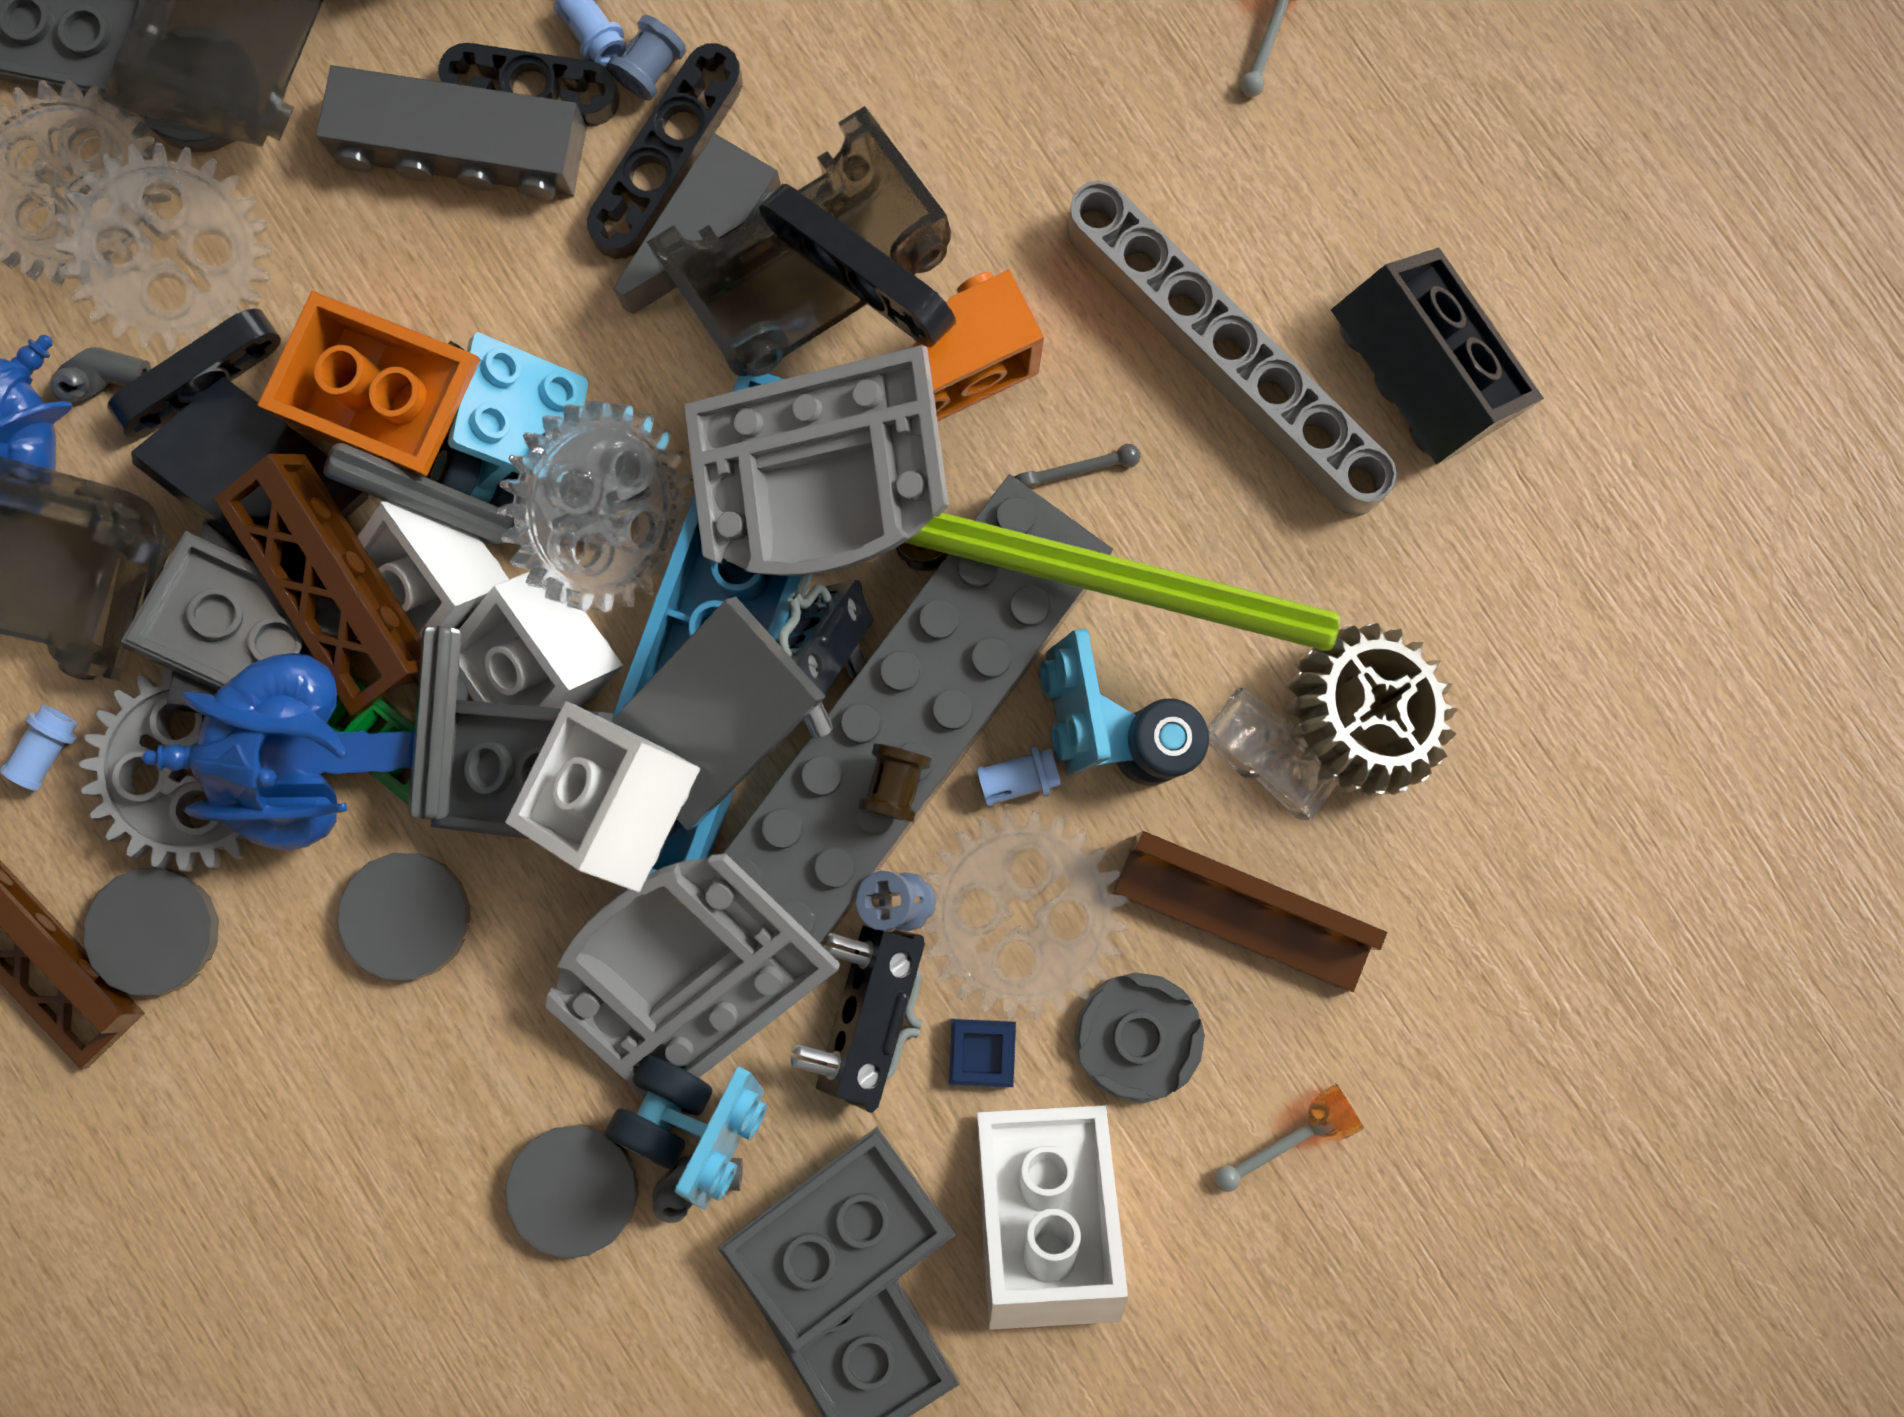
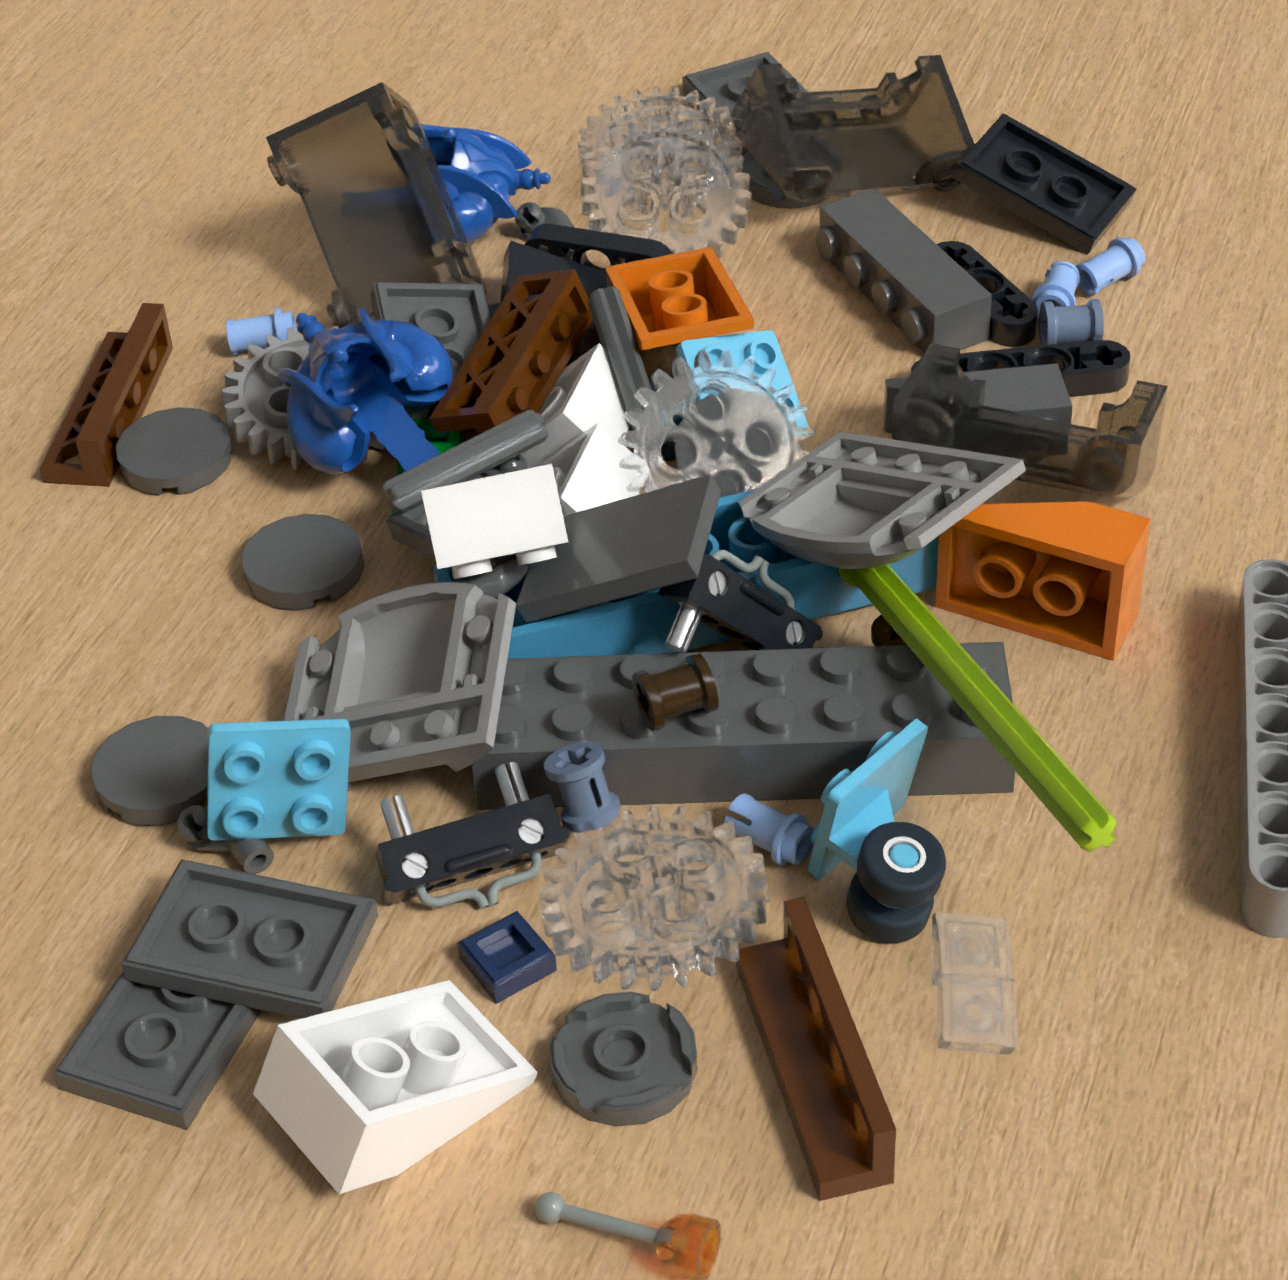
camera: 55 degrees right, 40 degrees down
black beam [759,183,956,348] -> none
dark grey hinge [1014,444,1141,489] -> none
dark tan gear [1283,623,1458,797] -> none

